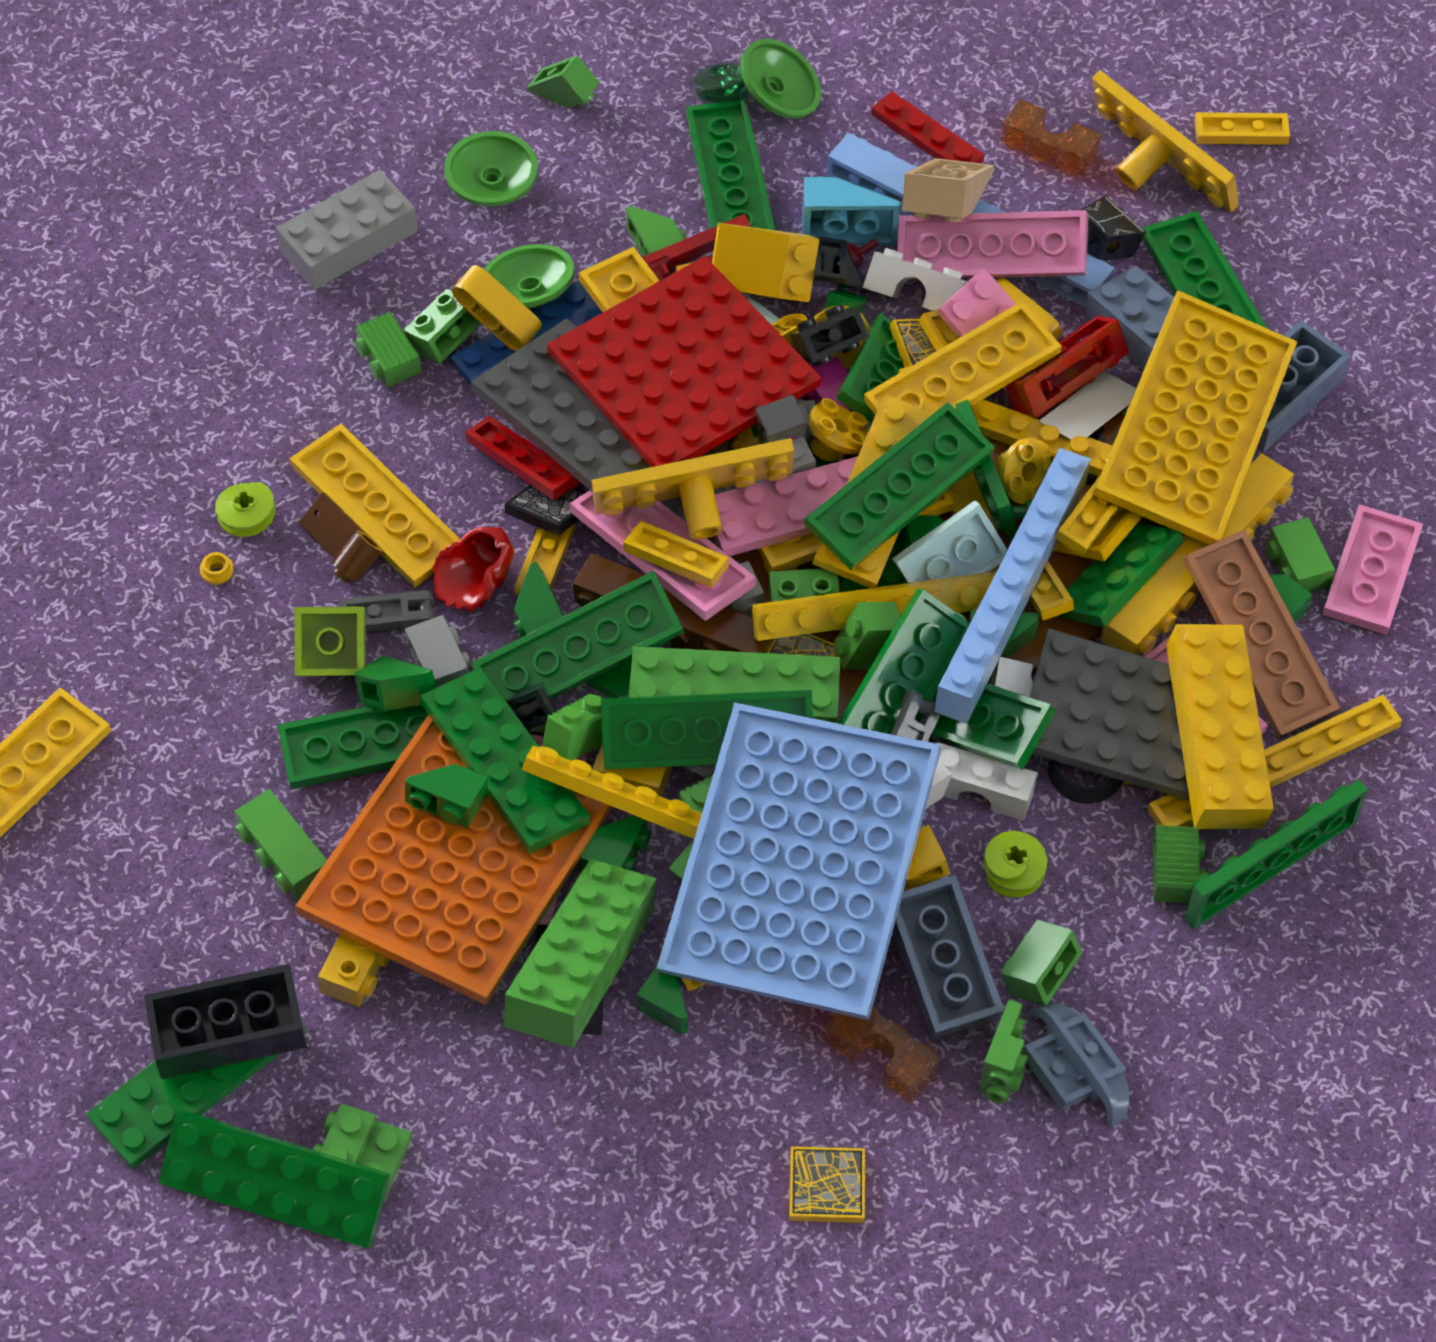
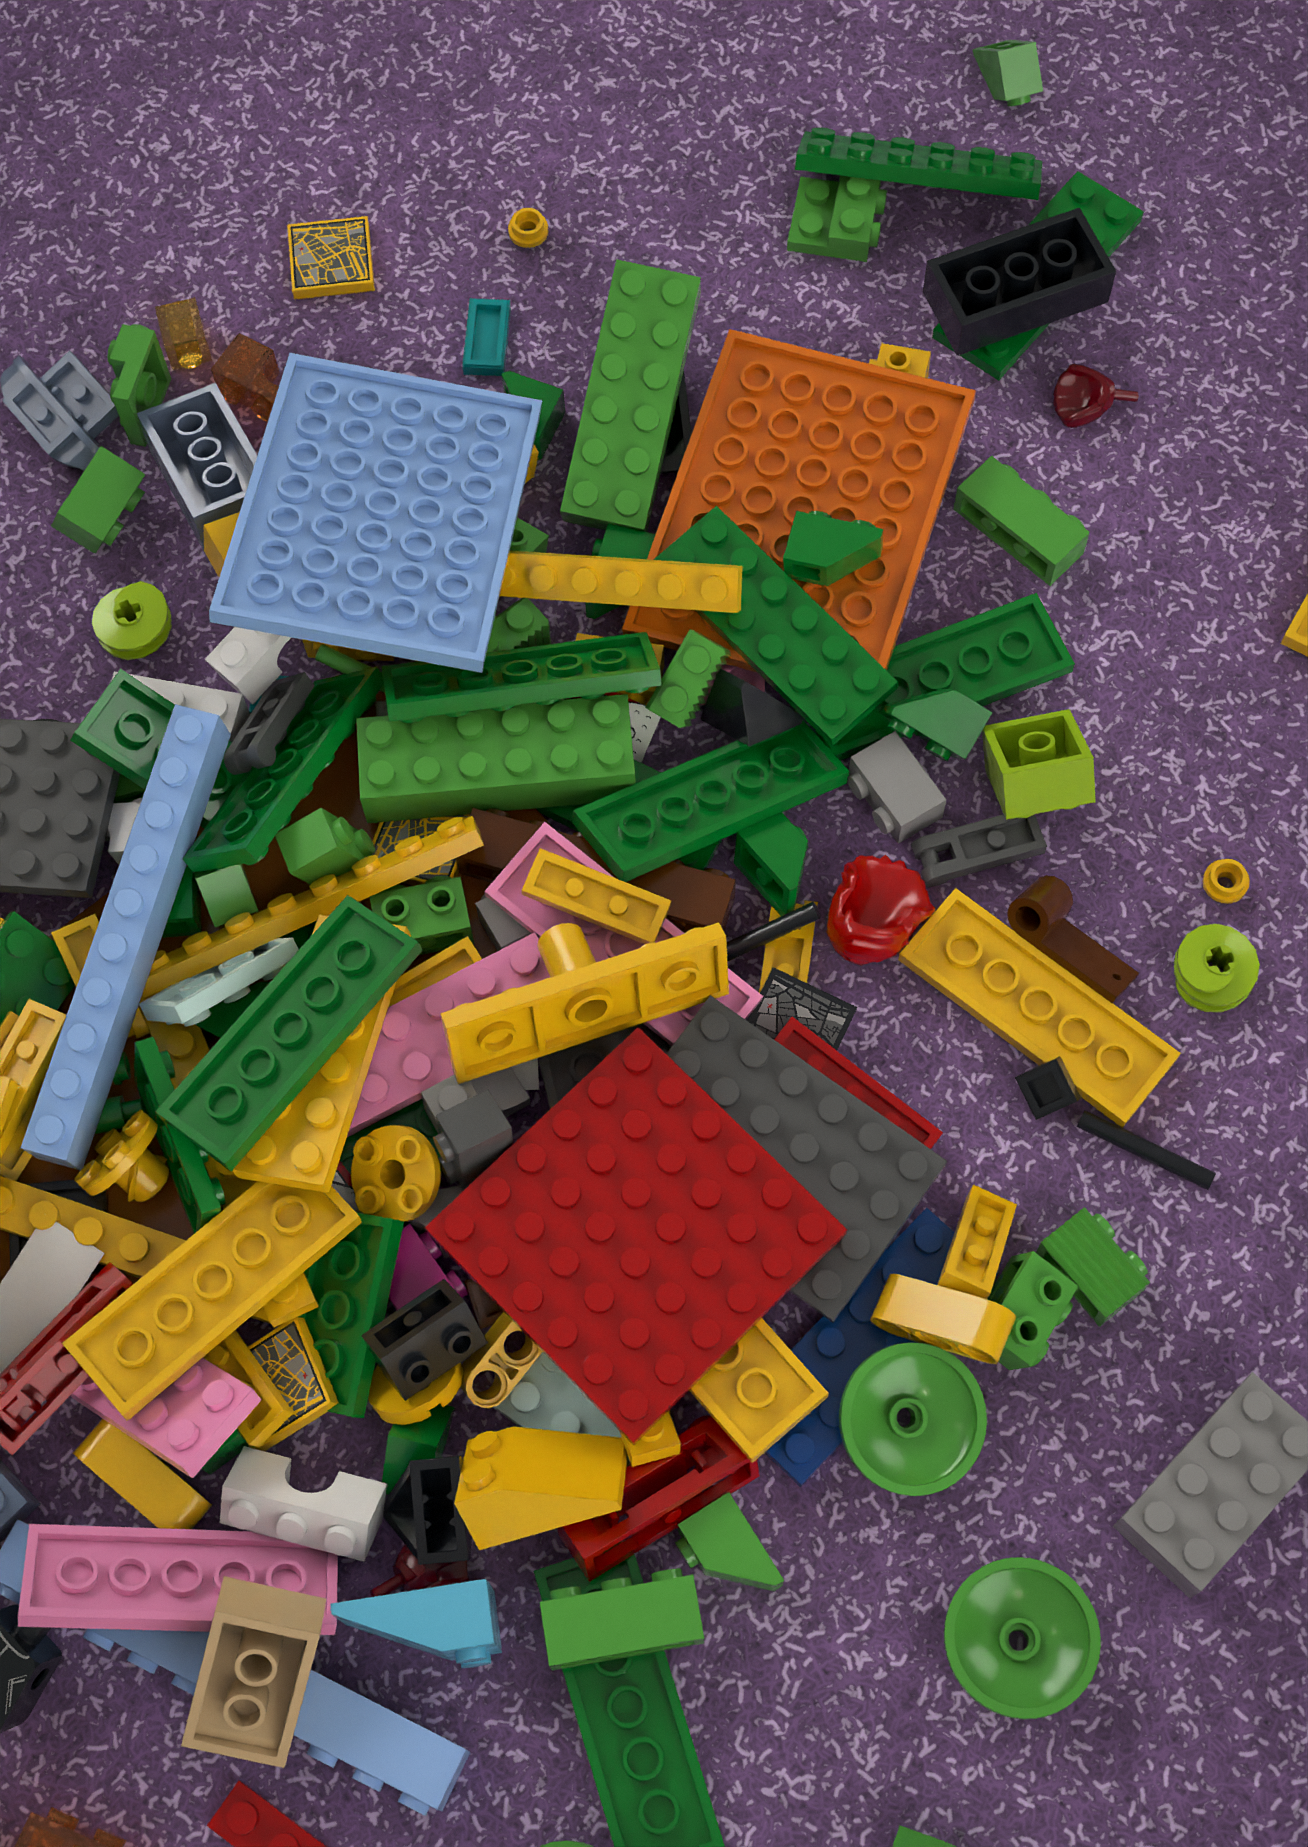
camera: 175 degrees right, 10 degrees up
none -> clear yellow brick [155,297,212,370]
none -> teal tile [462,298,511,376]
none -> yellow plate [508,208,549,248]
none -> bright green brick [540,1568,704,1671]
none -> black bar [726,902,821,962]
none -> yellow plate [938,1184,1017,1299]
none -> bright green slope [973,39,1043,106]
none -> black tile [1015,1056,1081,1120]
none -> dark red piece [1053,364,1139,428]
none -> black bar [1077,1110,1216,1190]

